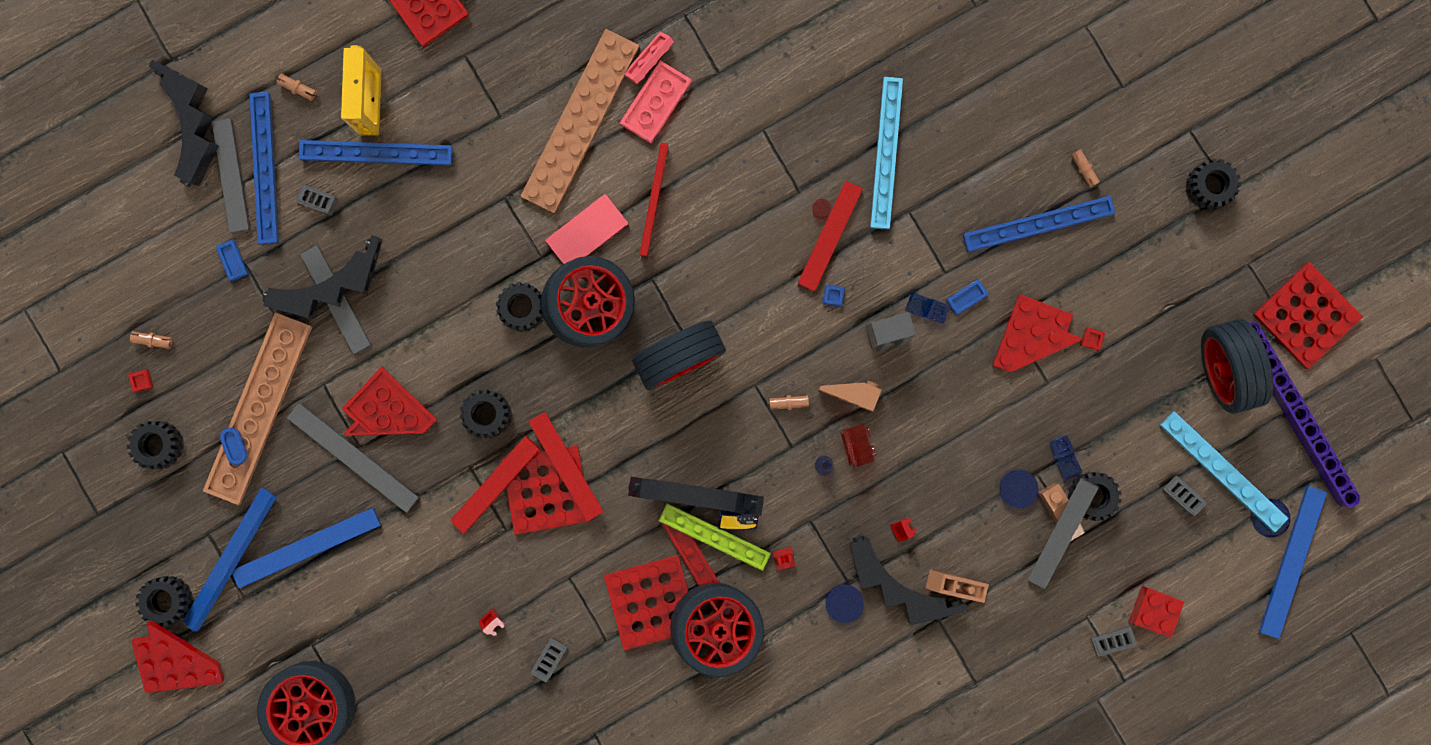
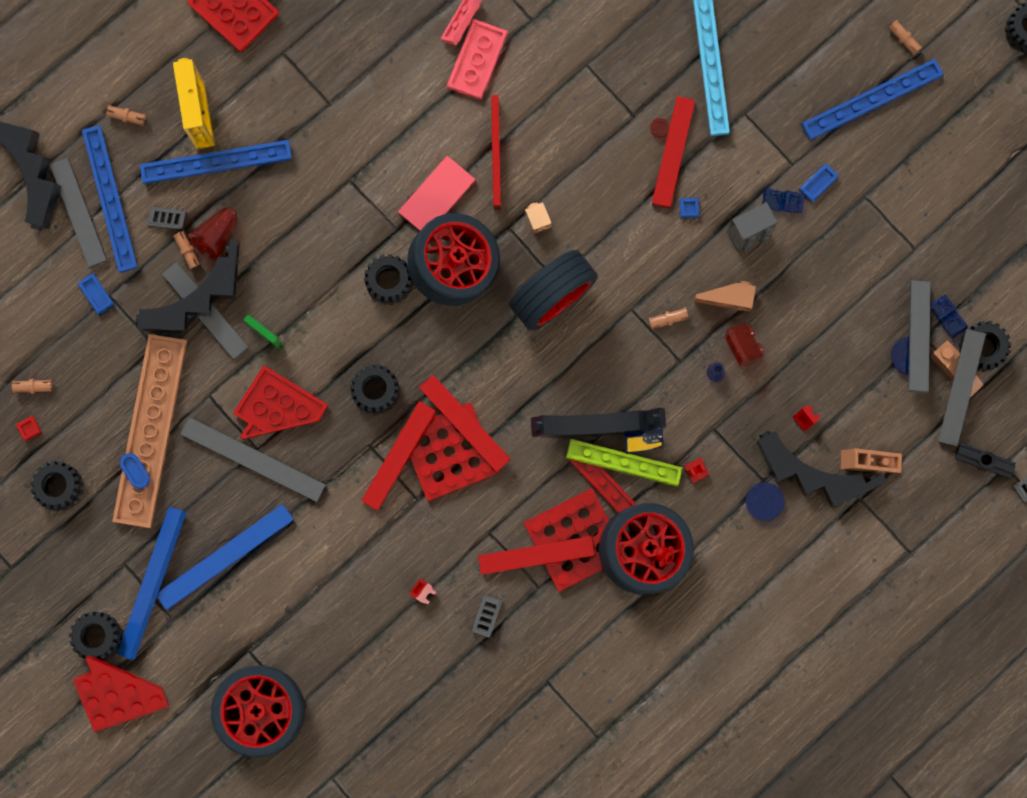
camera: 10 degrees left, 5 degrees down
nougat plate [520,29,640,214] -> none
red wing [992,294,1082,372] -> none
red tile [1080,327,1105,351] -> none
none -> nougat pin [173,231,201,270]
none -> clear red cone [188,207,238,260]
none -> green tile [243,315,282,350]
none -> red tile [478,536,596,575]
none -> light nougat brick [525,202,551,234]
none -> red plate [656,546,674,567]
none -> dark grey tile [908,280,930,393]
none -> black piece [954,443,1016,479]

